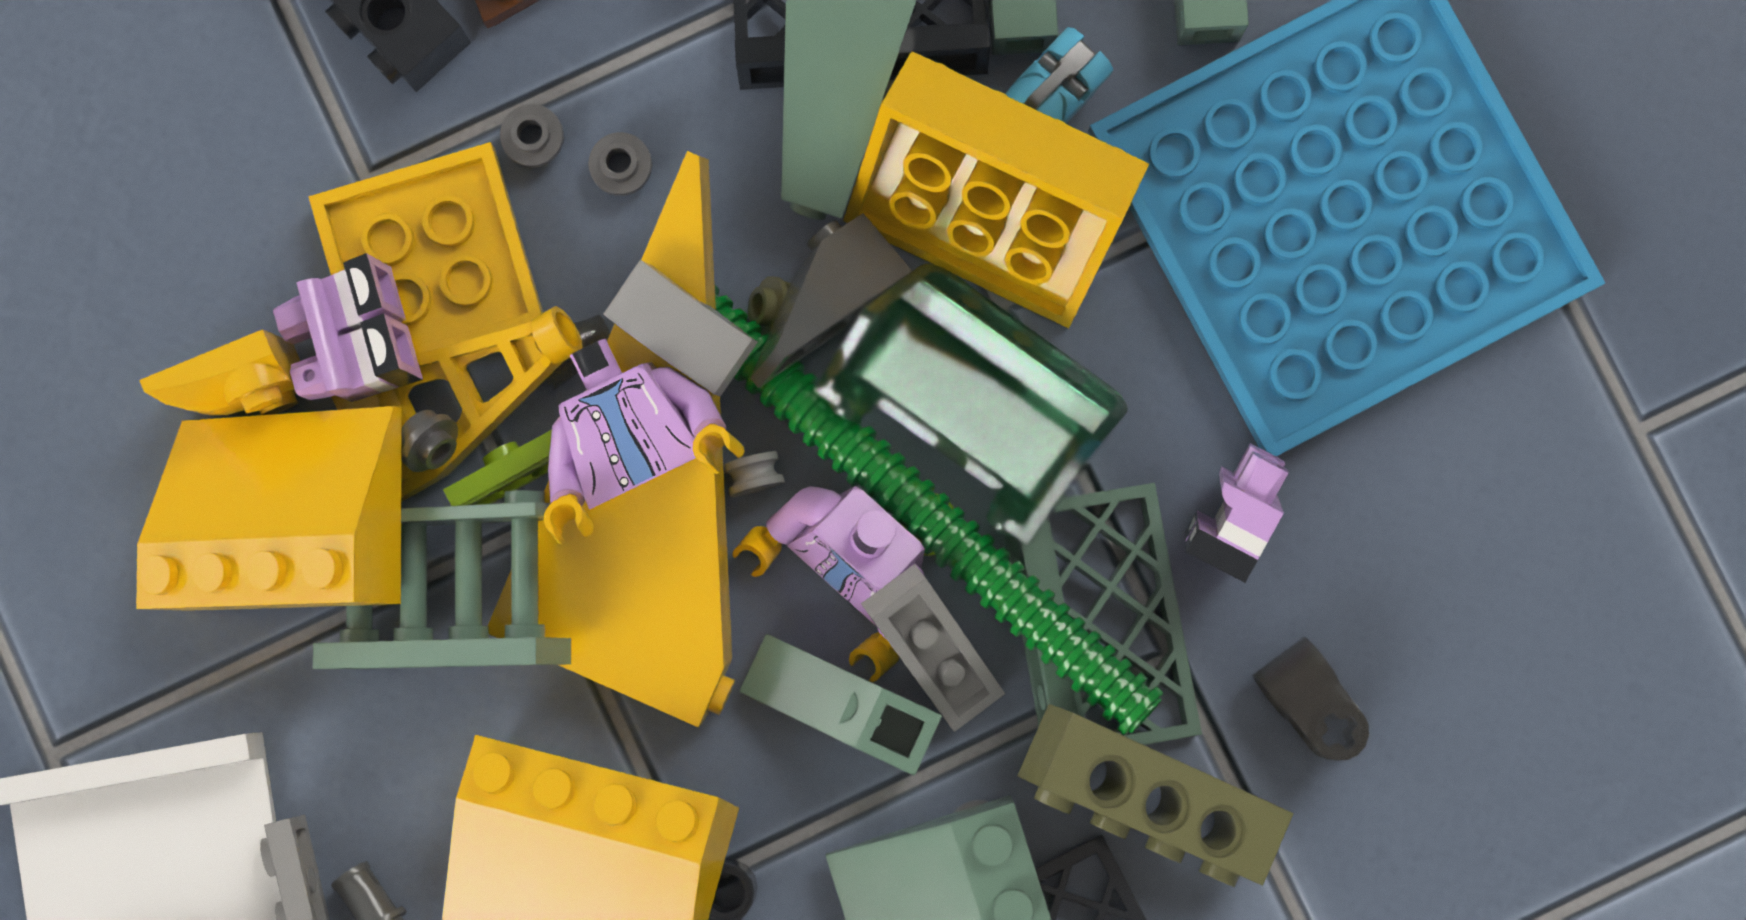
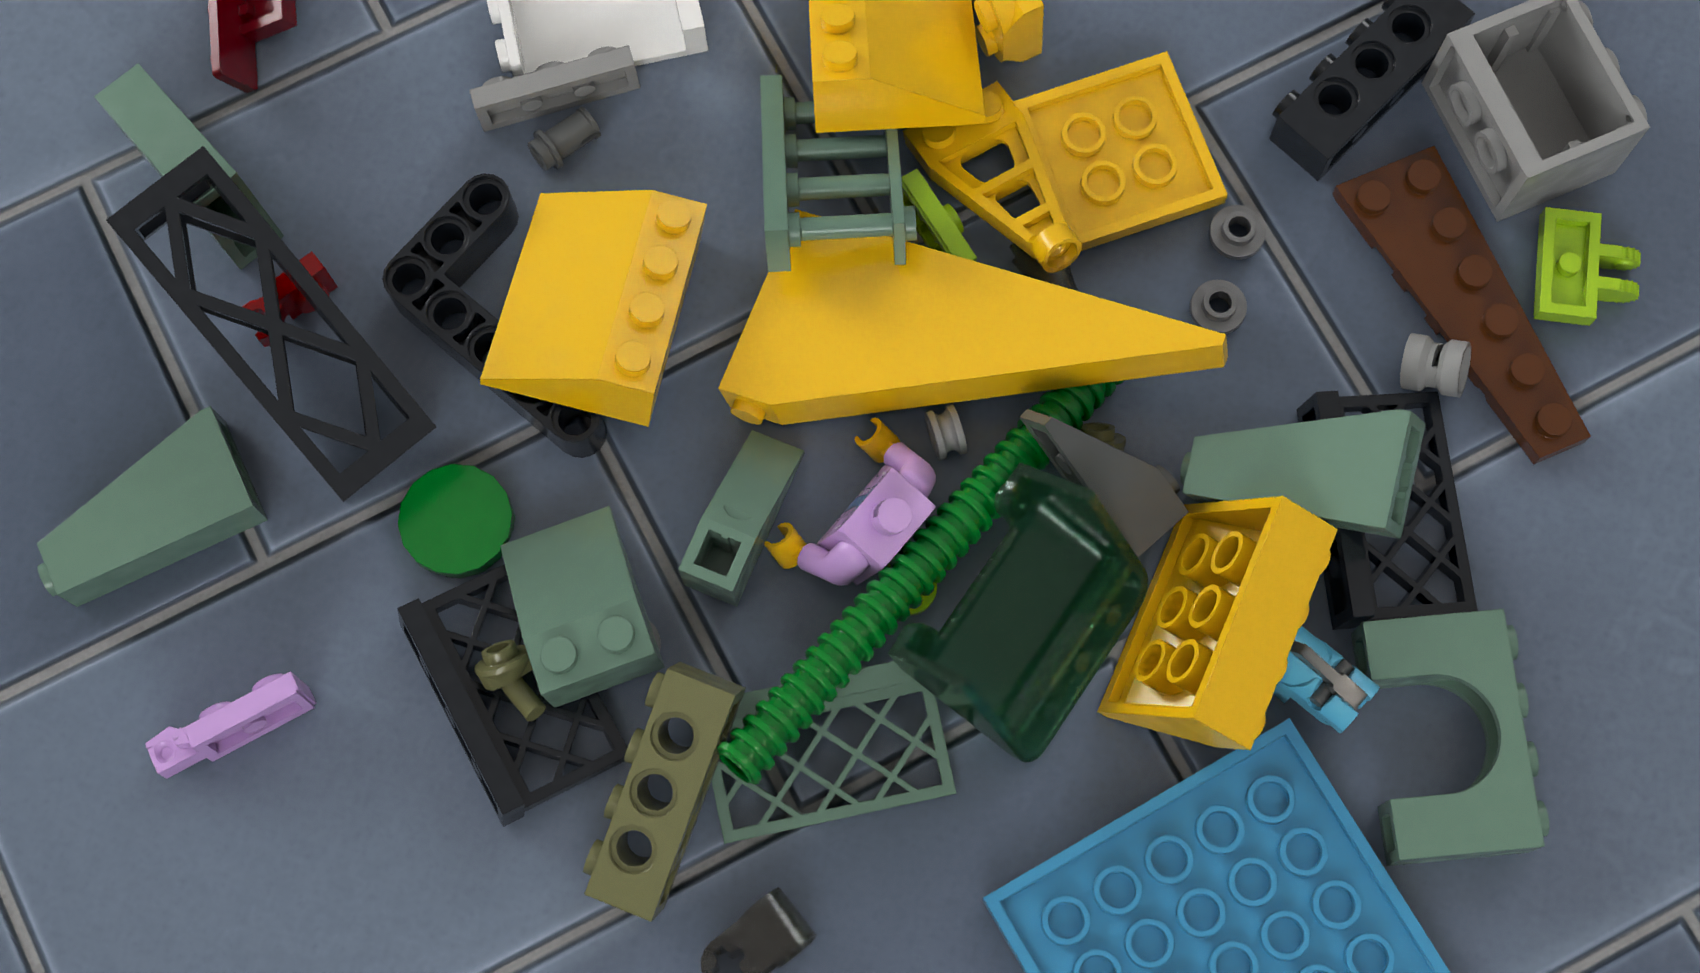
camera: 90 degrees right, 10 degrees down
lavender hips [273,253,423,402] -> none
flat silver plate [401,410,458,472] -> none
lavender torso [543,339,745,544] -> none
light grey slope [603,260,758,396] -> none
light grey plate [861,564,1005,732] -> none
lavender hips [1185,443,1289,583] -> none

